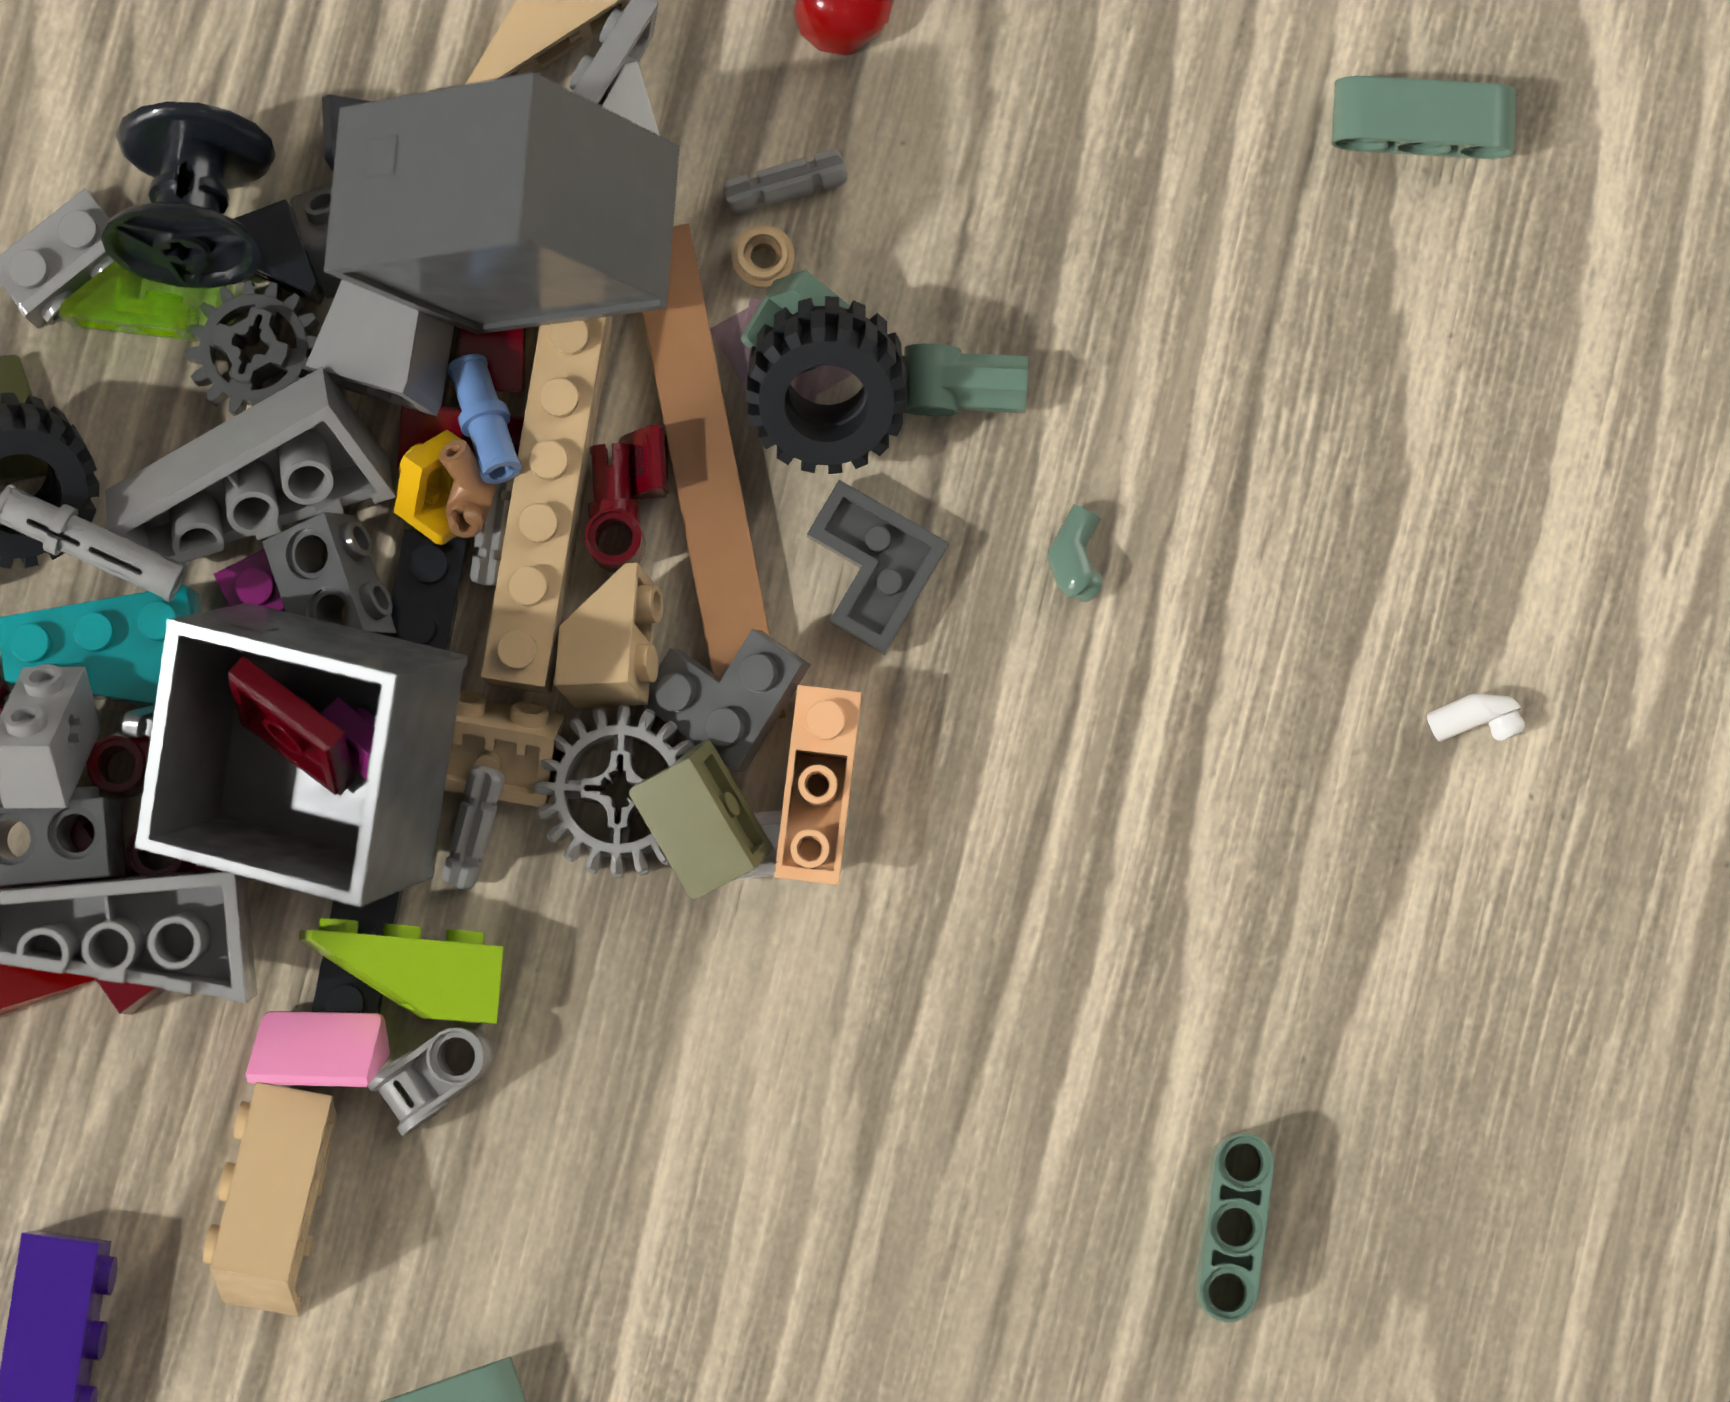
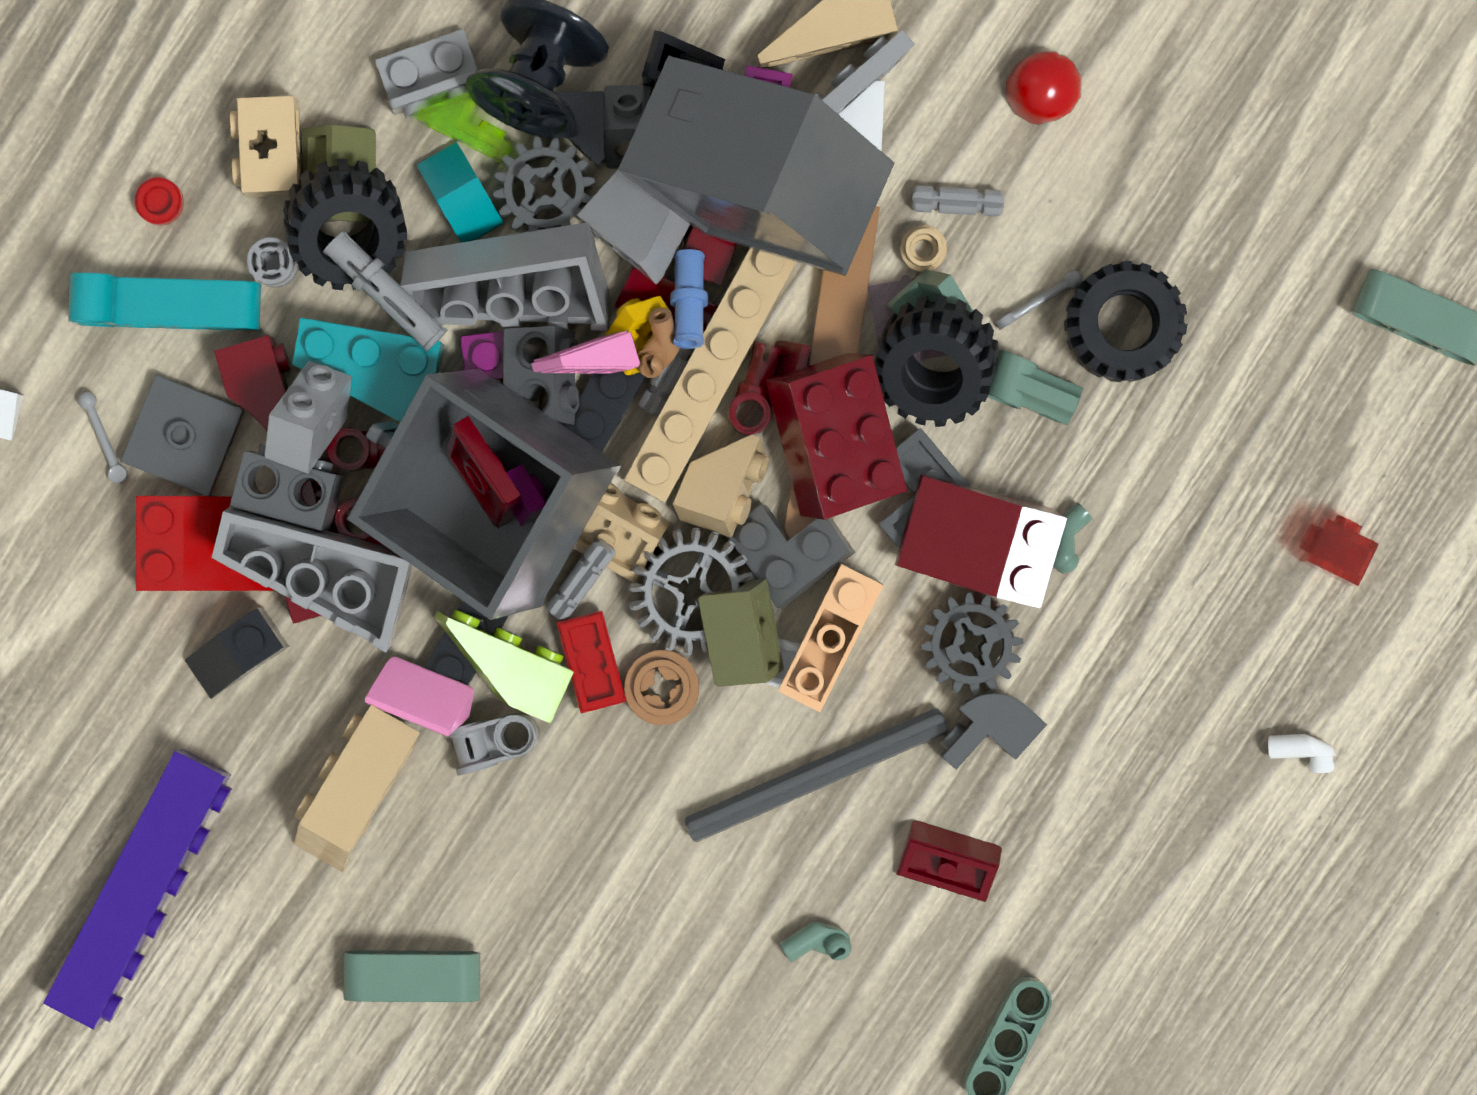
camera: 10 degrees right, 5 degrees up
none -> black slope [185,608,290,699]
none -> teal slope [417,142,504,243]
none -> bright pink slope [531,331,640,374]
none -> red plate [557,611,627,714]
none -> medium nougat gear [624,650,699,725]
none -> dark grey axle [685,708,948,842]
none -> dark red brick [765,353,907,520]
none -> sand green arm [779,921,852,963]
none -> dark red slope [895,474,1067,609]
none -> dark red slope [896,820,1002,902]
none -> dark grey gear [920,593,1023,695]
none -> dark grey brick [939,692,1047,770]
none -> light grey hinge [996,270,1082,330]
none -> black tyre [1064,261,1188,383]
none -> clear red brick [1299,515,1379,586]

